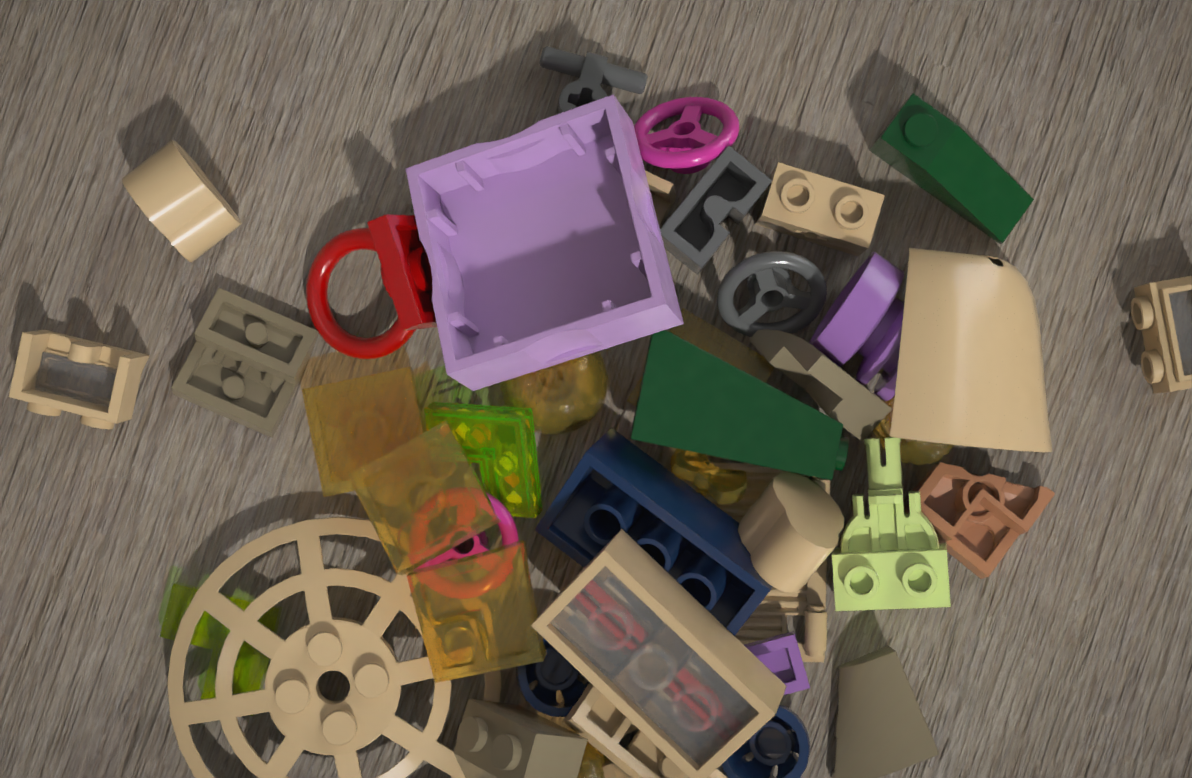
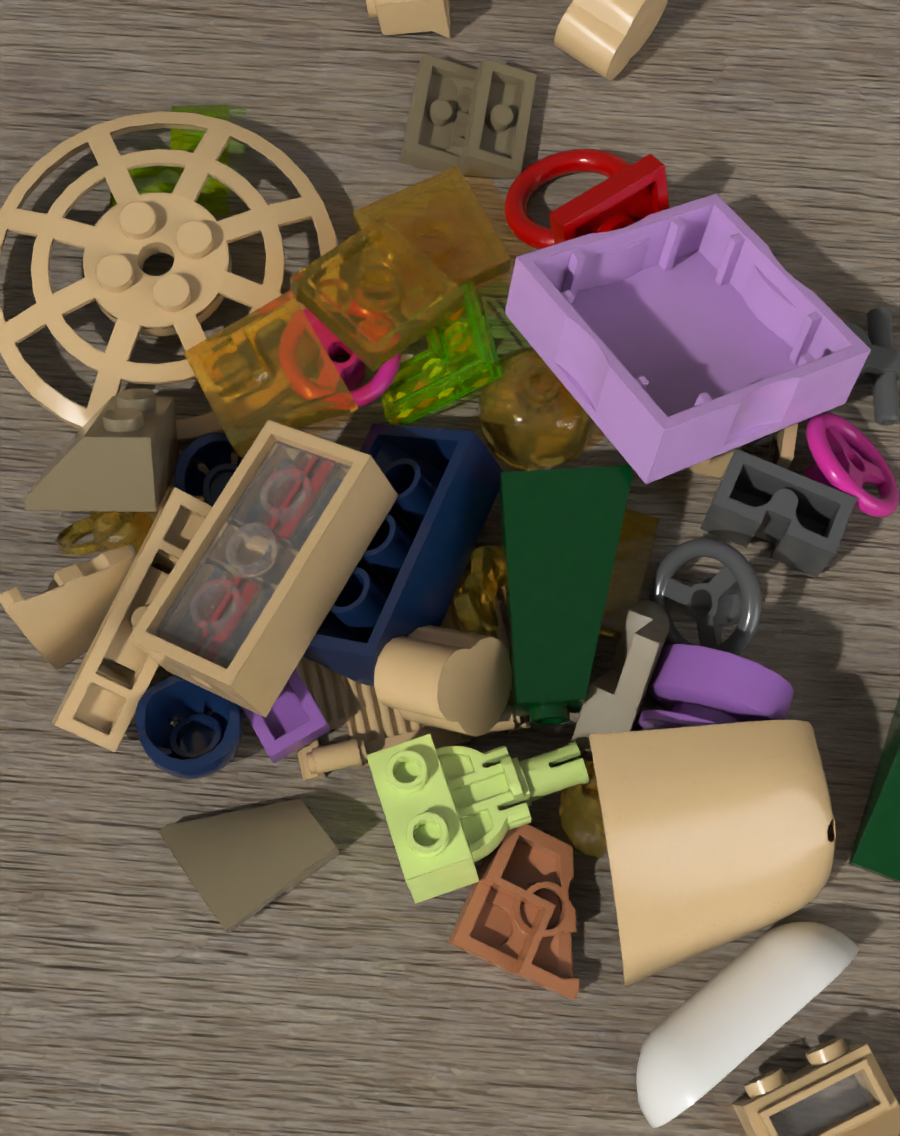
camera: 75 degrees right, 15 degrees down
tan brick [755,162,885,256] -> none
none -> white brick [636,921,859,1128]

